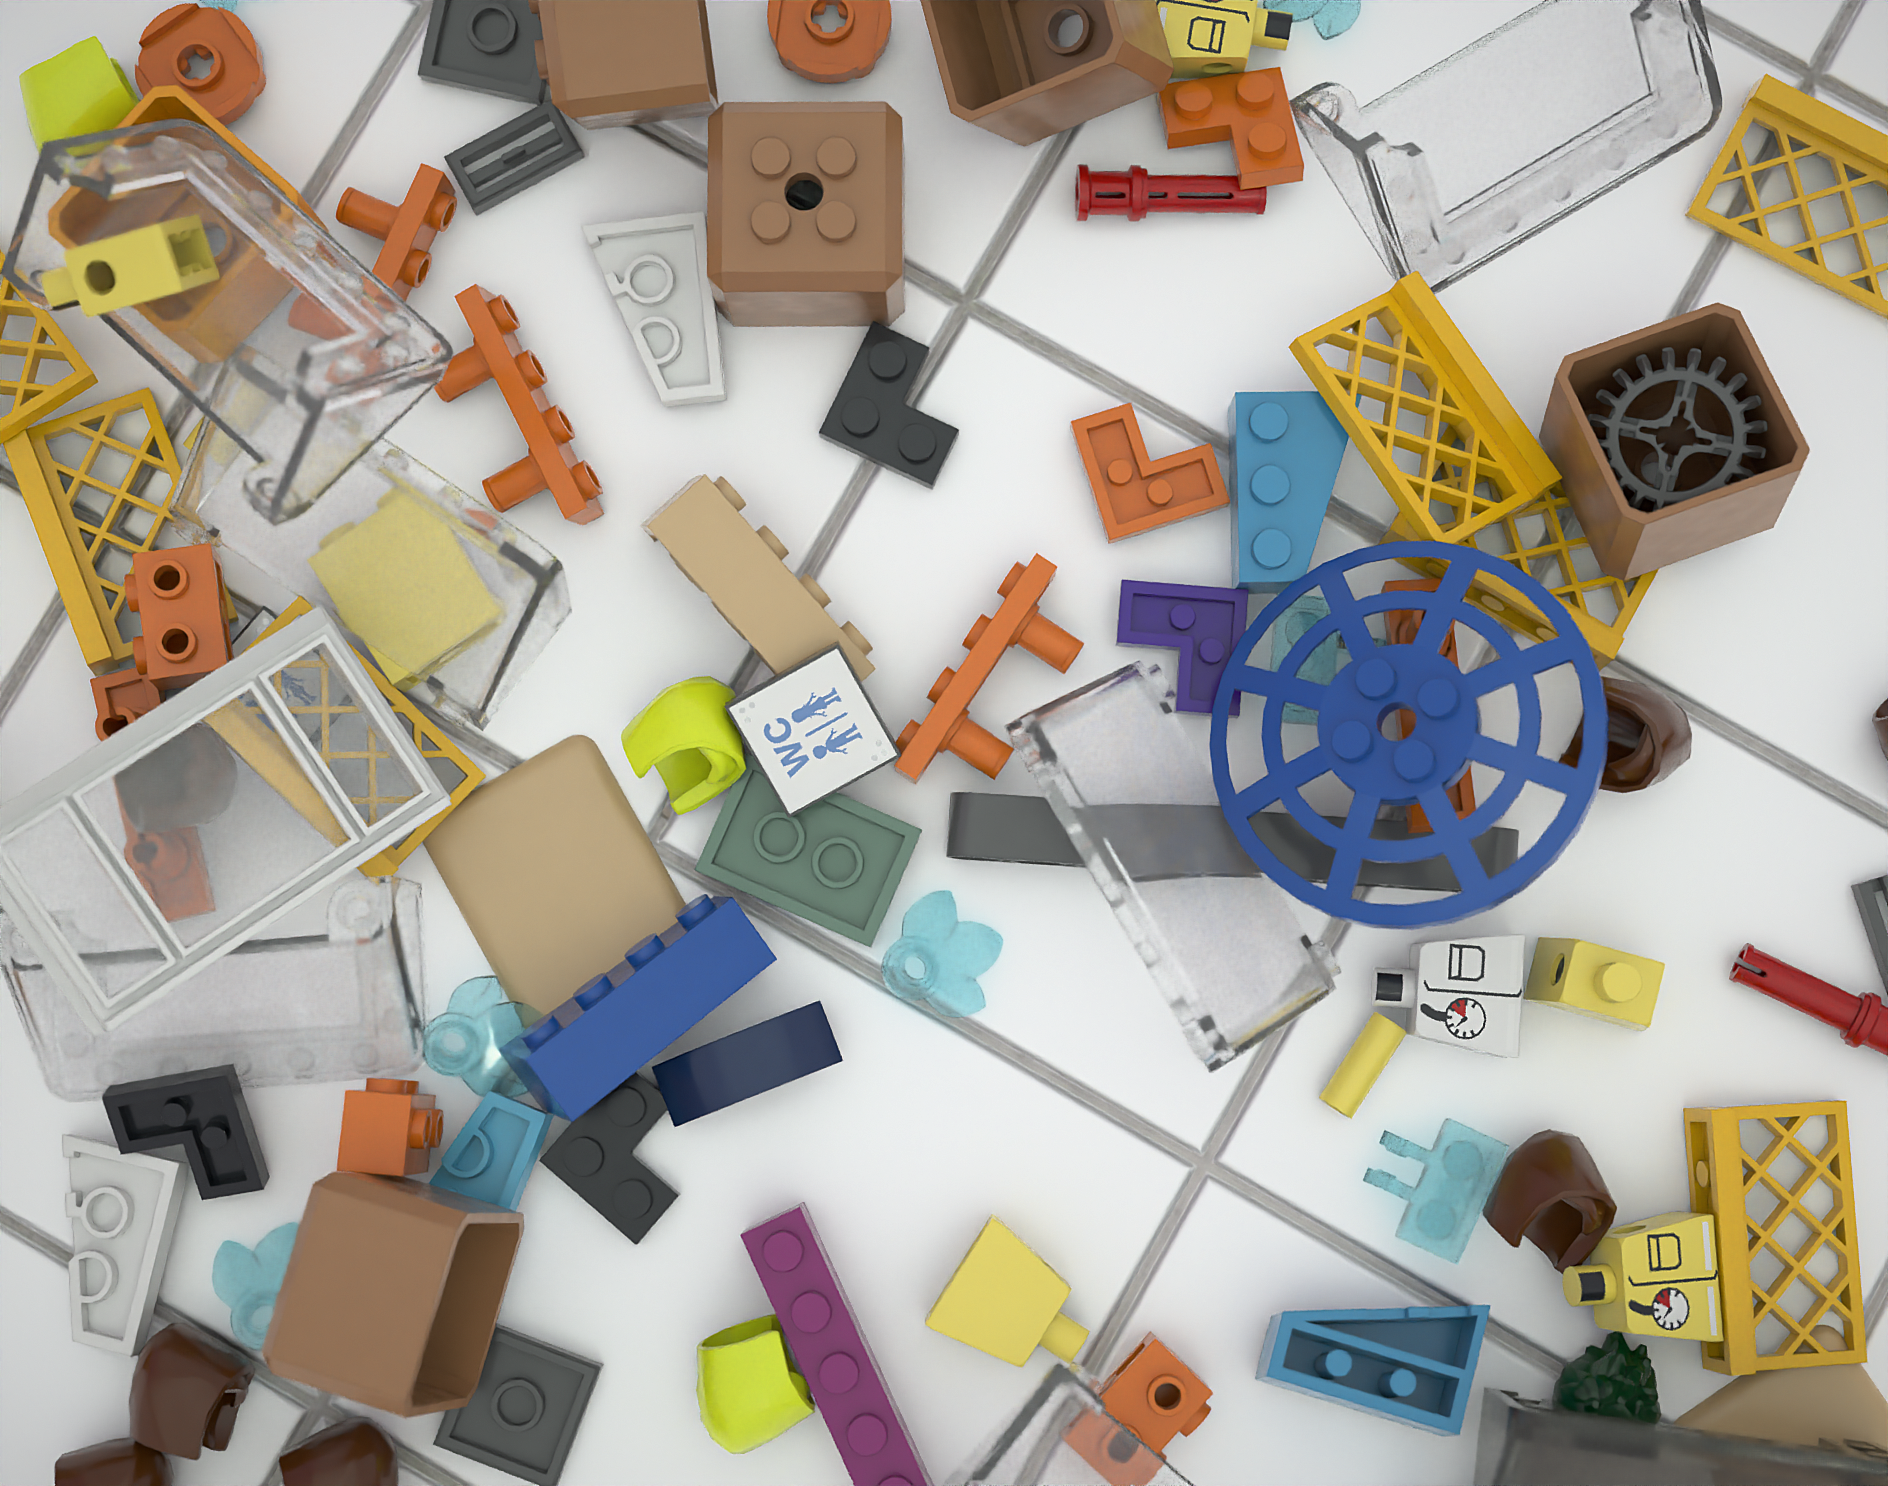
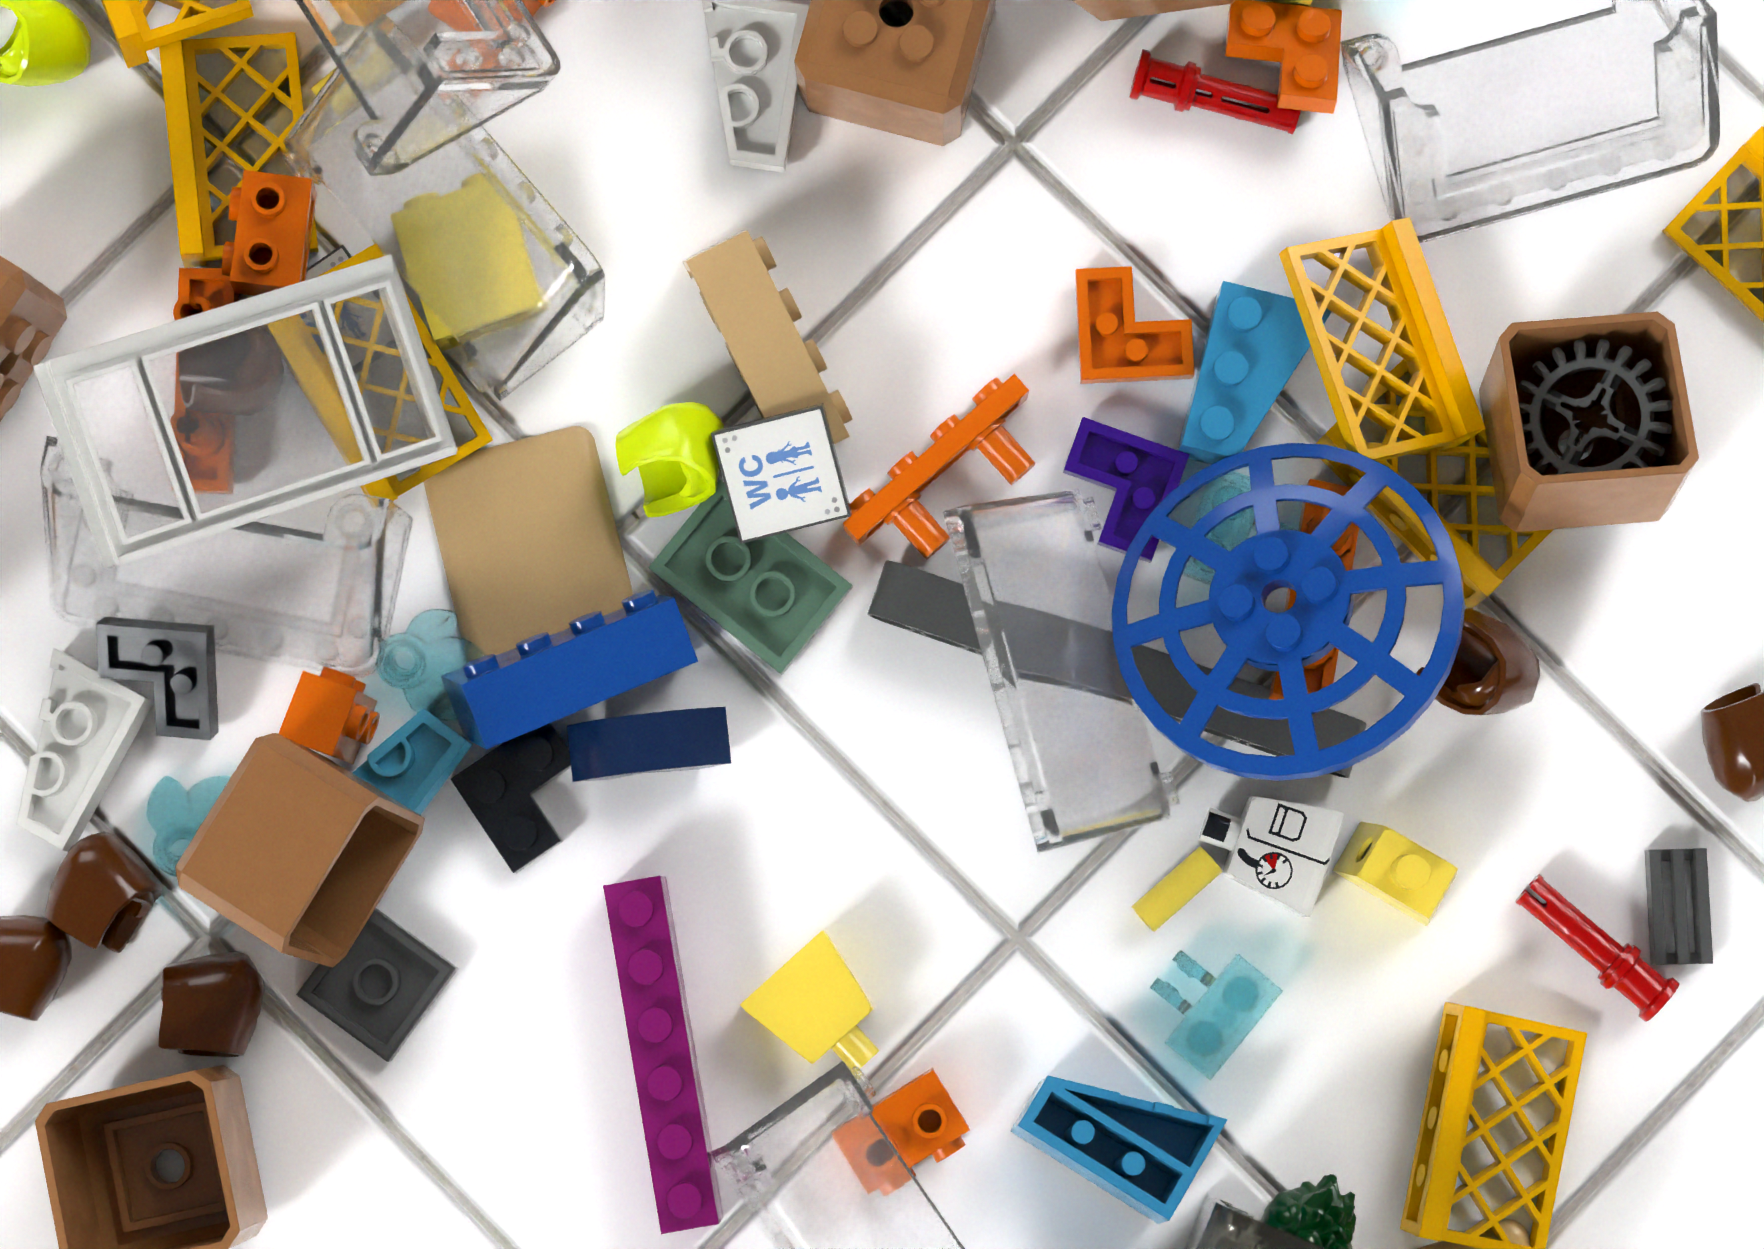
camera: 20 degrees right, 0 degrees up
orange plate [427,284,605,526] -> none
neon yellow piece [696,1314,816,1454] -> none
black plate [819,321,959,490] -> none
clear light blue plate [881,890,1004,1018] -> none
reddish brown piece [1483,1129,1618,1274] -> none
light yellow torso [1562,1211,1723,1342] -> none

